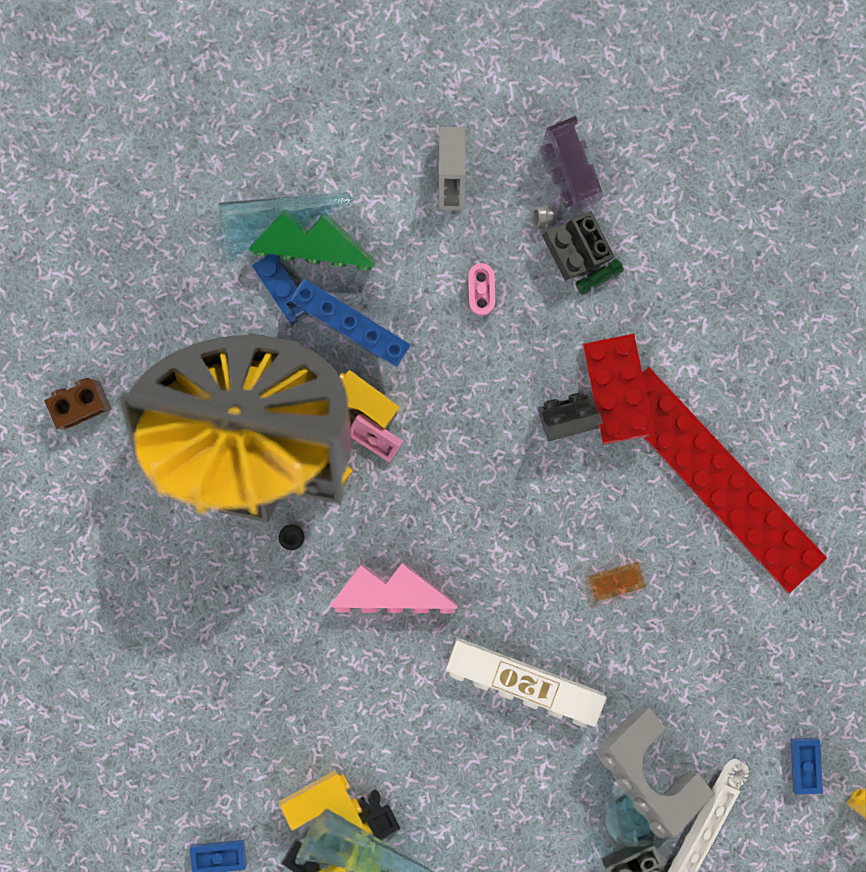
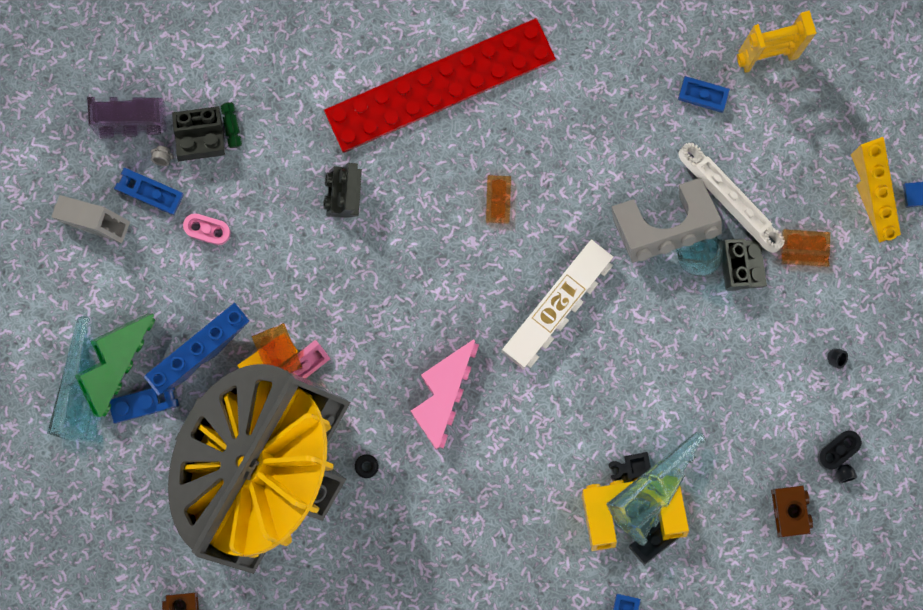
camera: 85 degrees left, 5 degrees down
red plate [583,333,655,445] -> none
none -> blue plate [114,168,184,216]
none -> clear orange plate [251,323,303,373]

